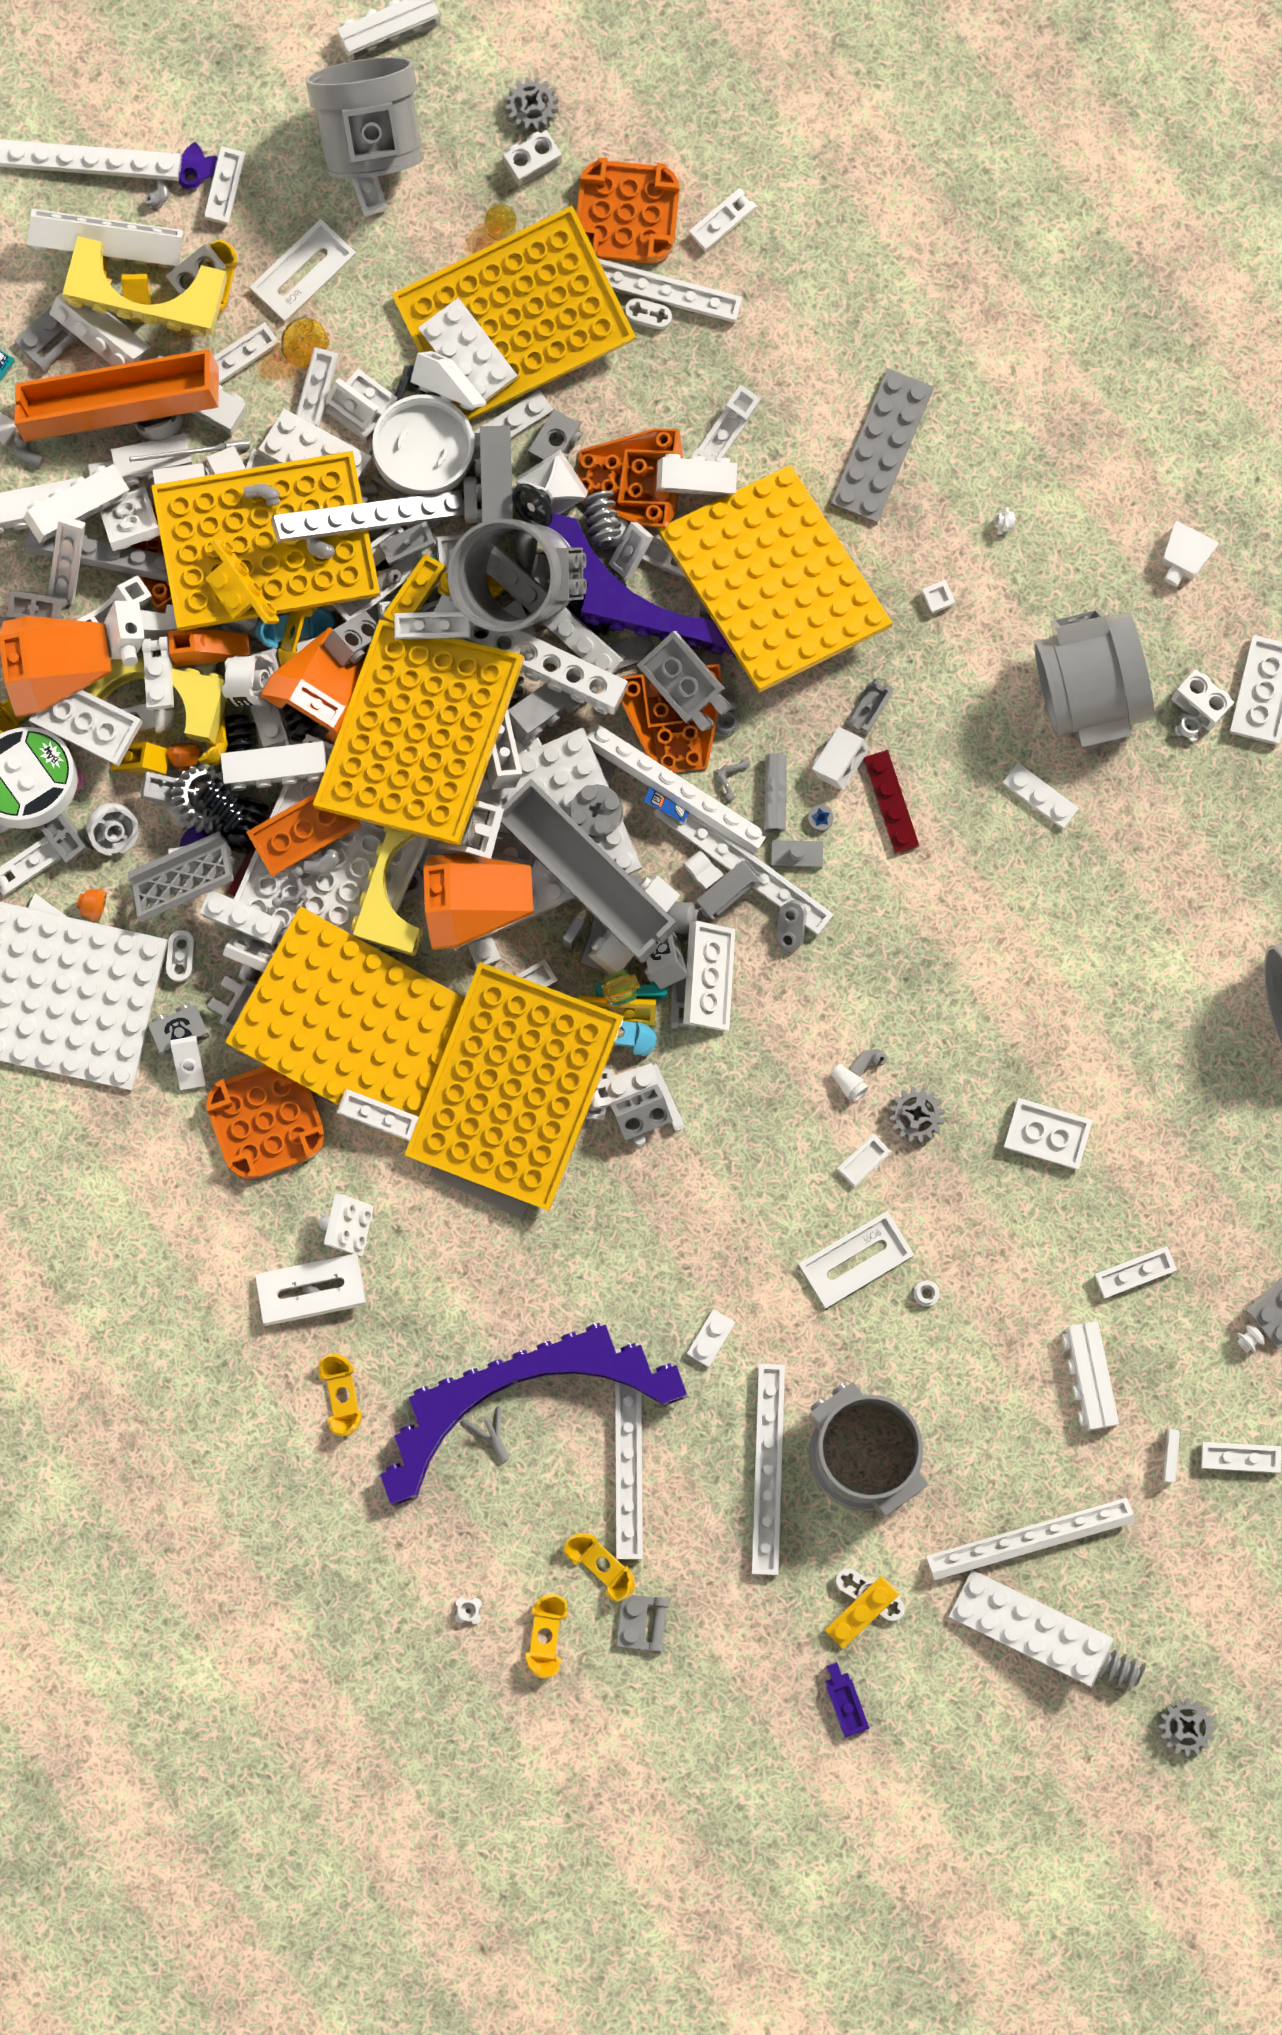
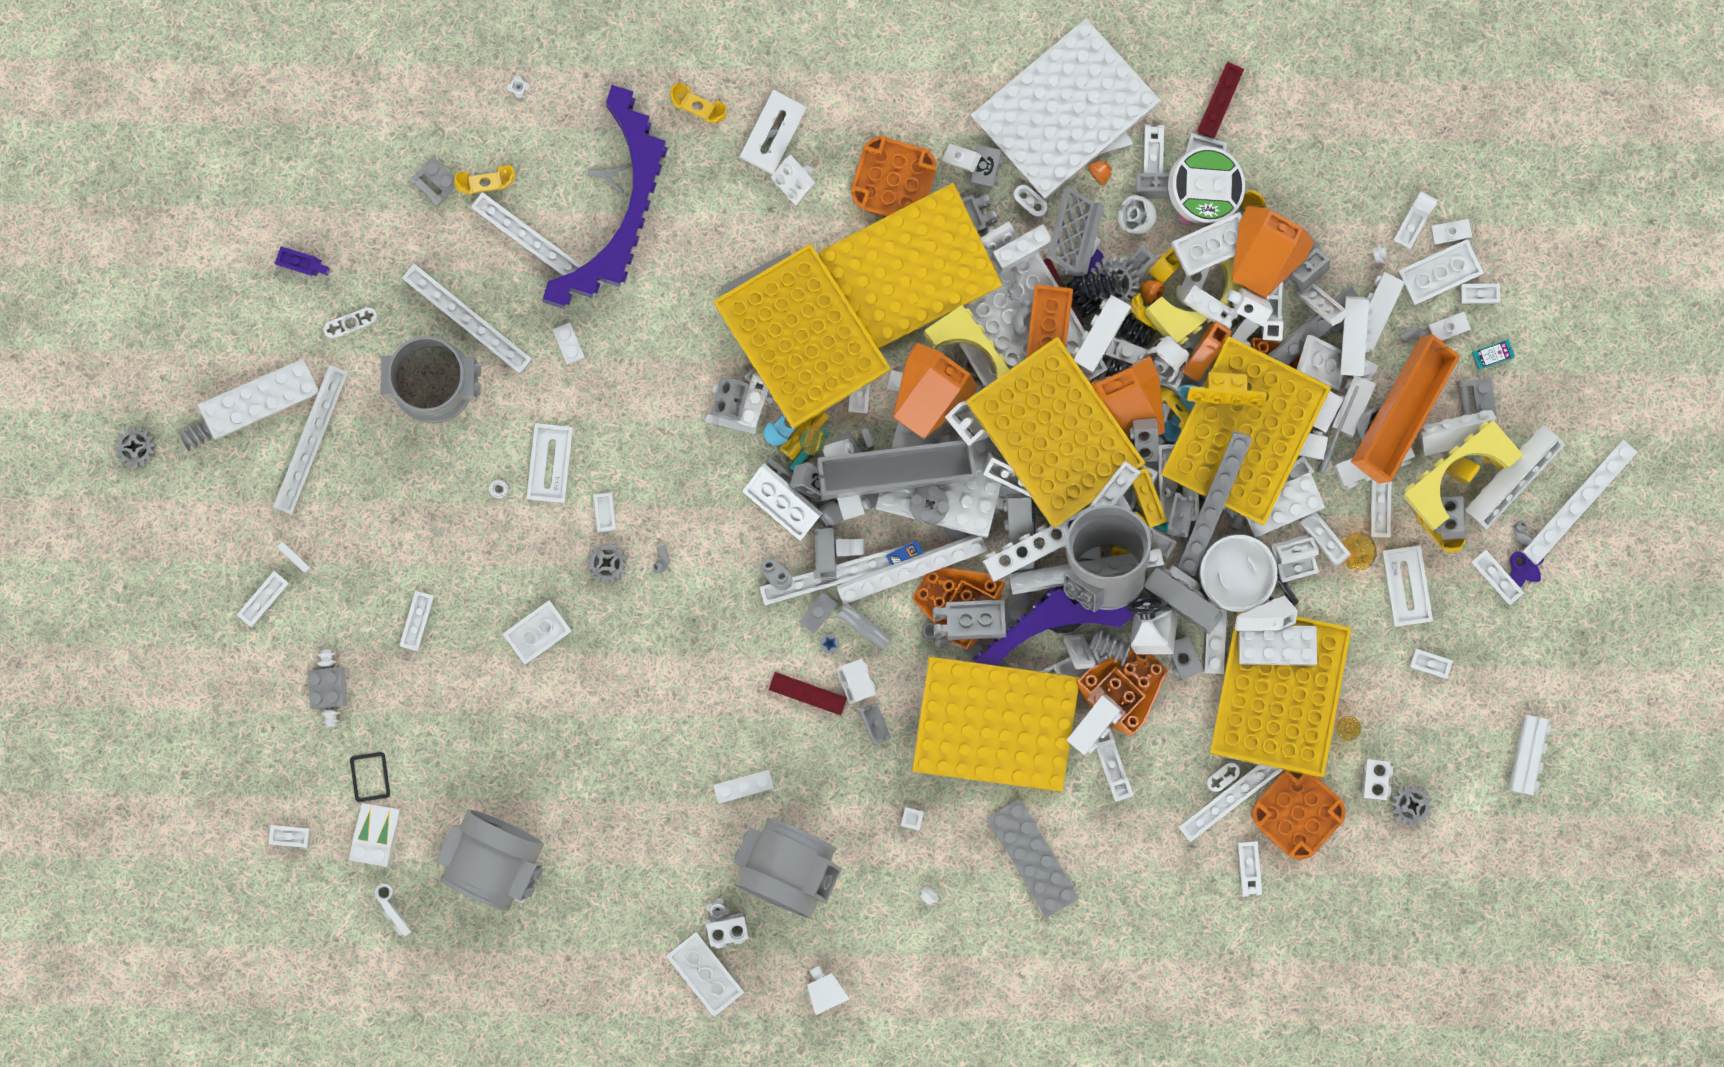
camera: 130 degrees right, 5 degrees up
light grey arm [243,483,280,506] -> none
light grey cylinder [305,57,424,179] -> none
light grey arm [306,538,335,559] -> none
white tile [336,1089,419,1141] -> none
yellow piece [525,1593,568,1679] -> none
light grey piece [715,759,750,802] -> none
yellow plate [825,1575,900,1649] -> none
white cone [830,1064,869,1102] -> none
white brick [1062,1321,1119,1432] -> none

